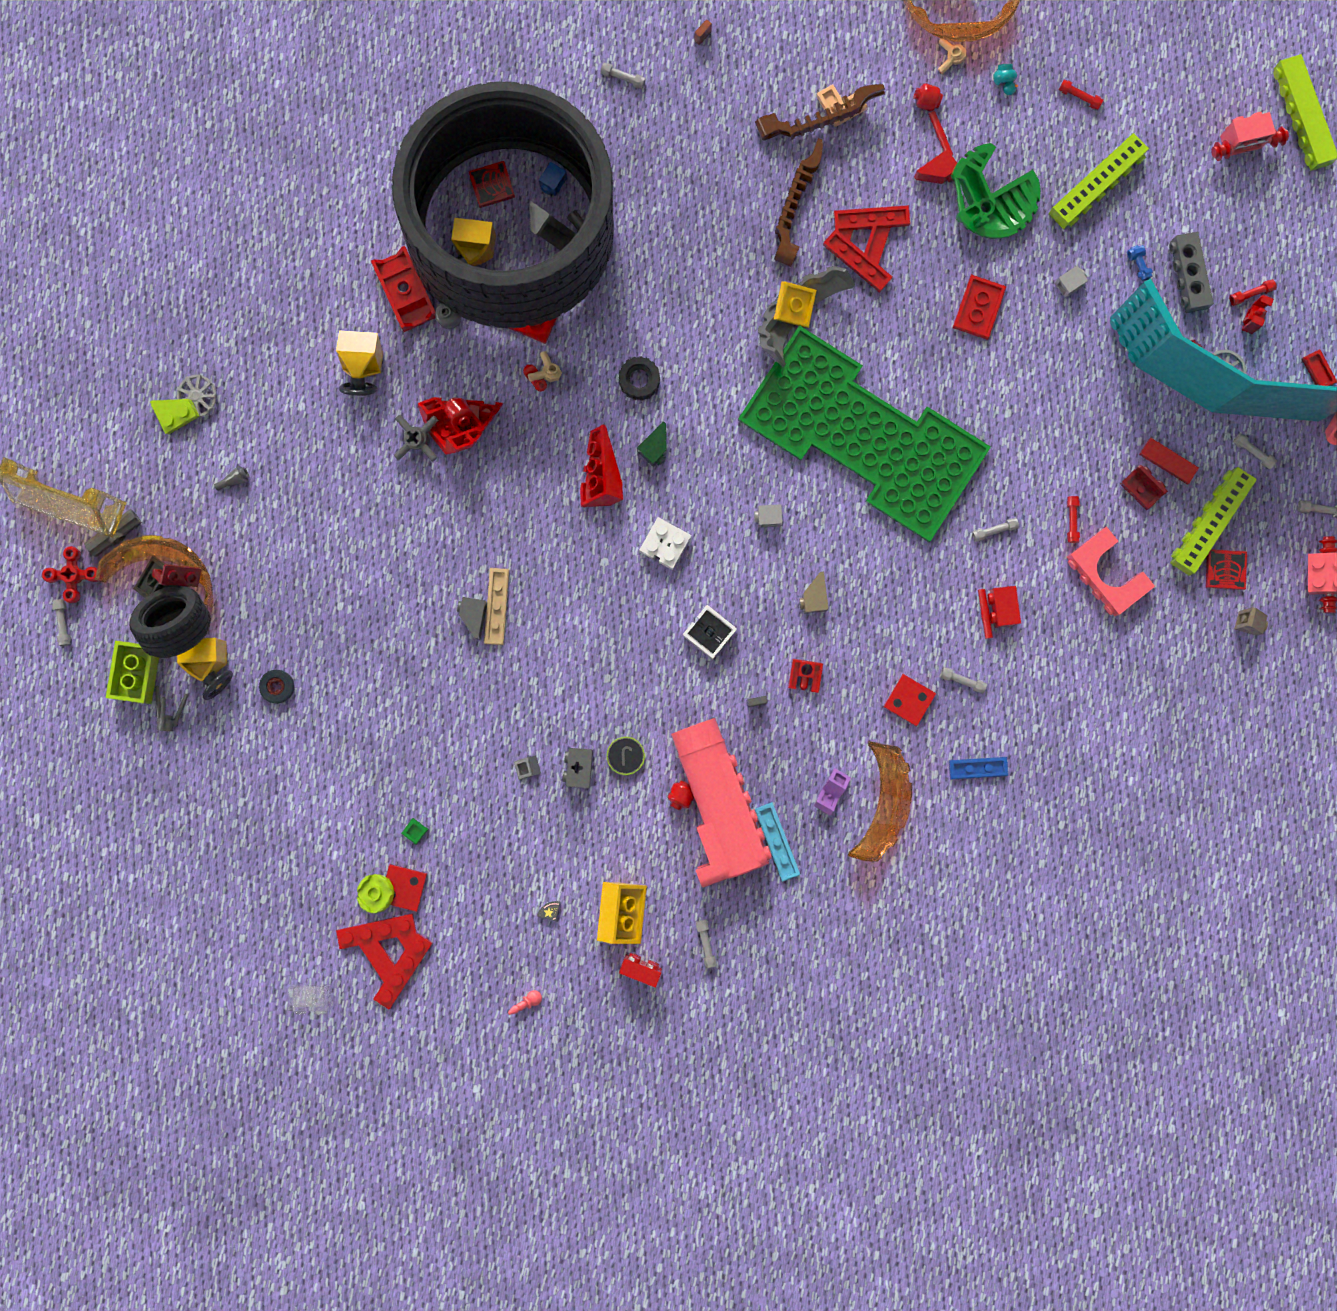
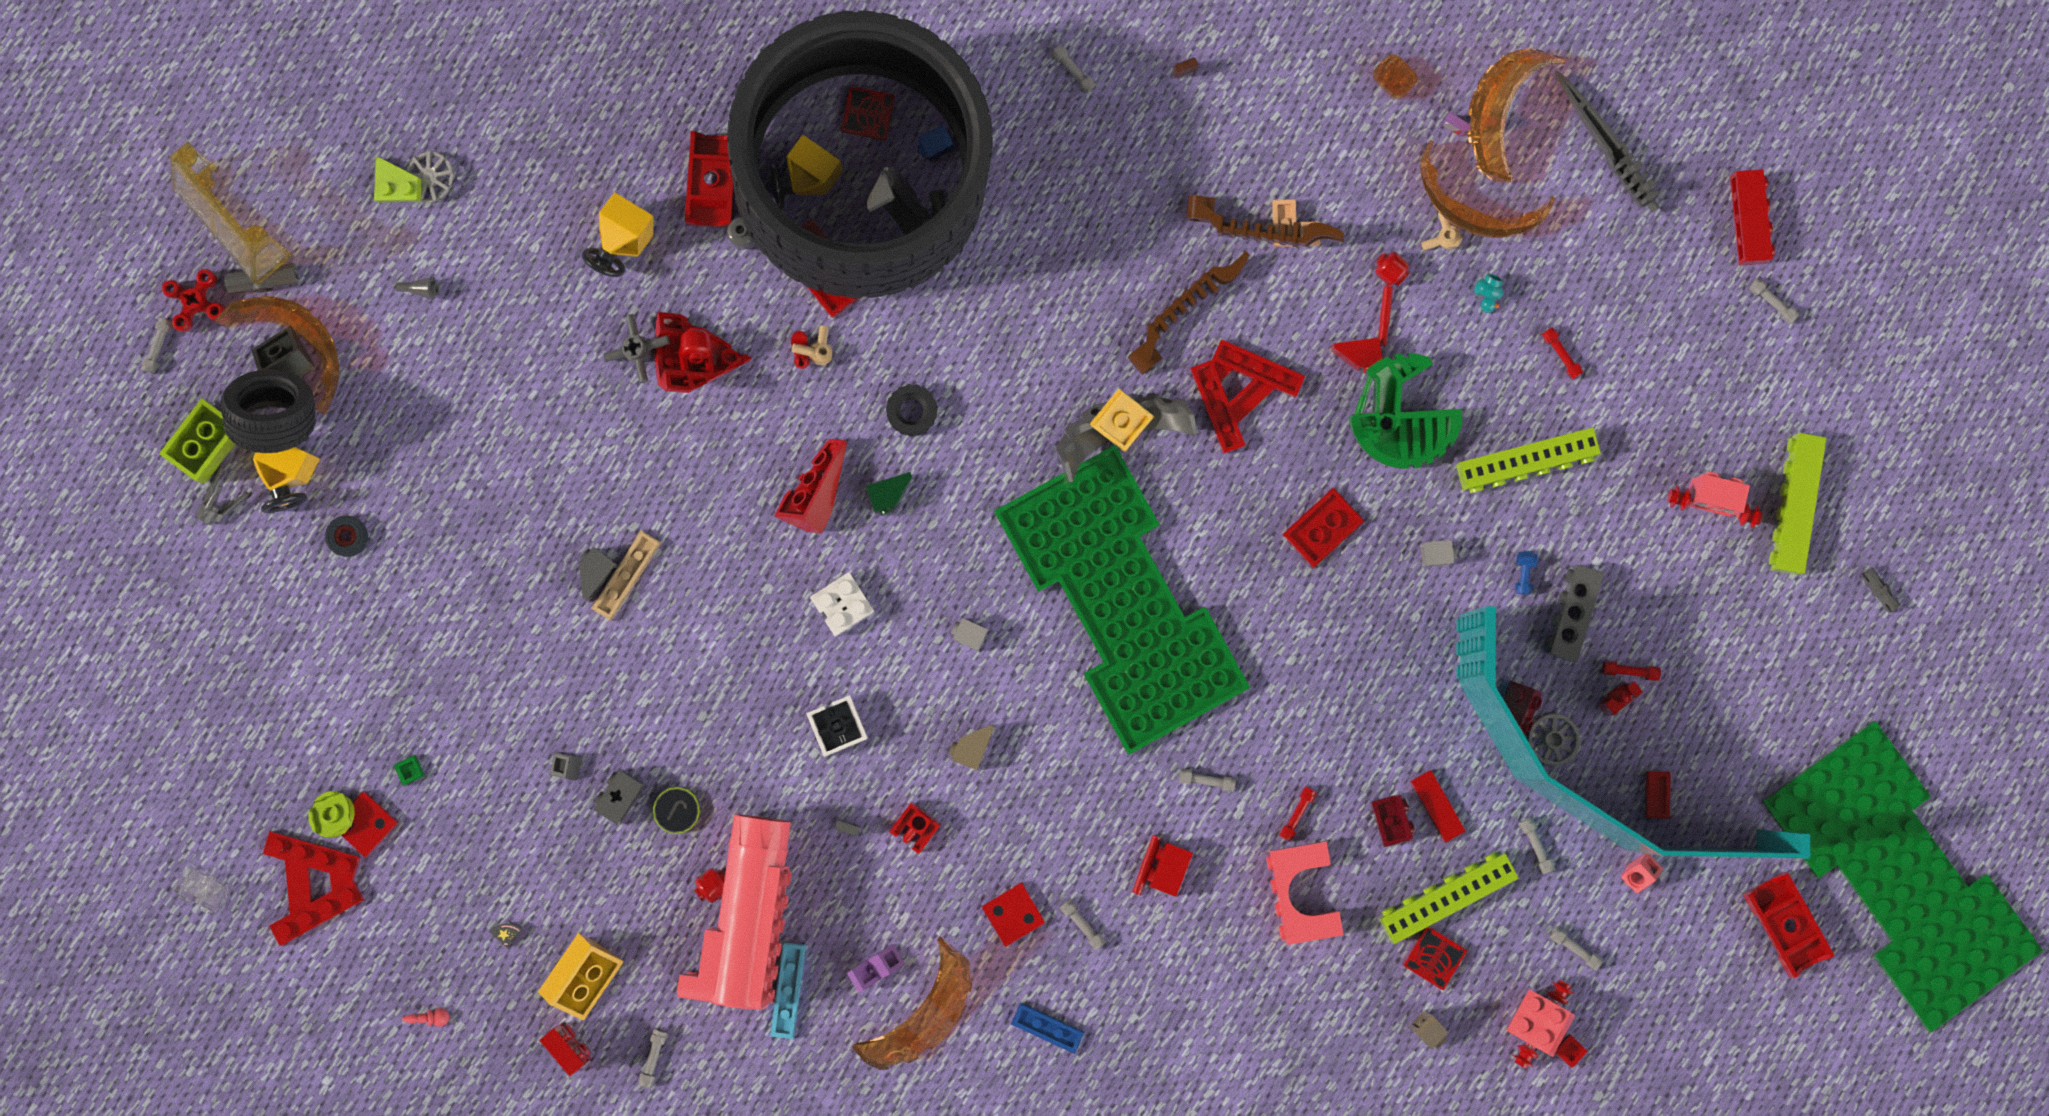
camera: 25 degrees right, 0 degrees up
dark red bracket [152,564,202,587] -> none

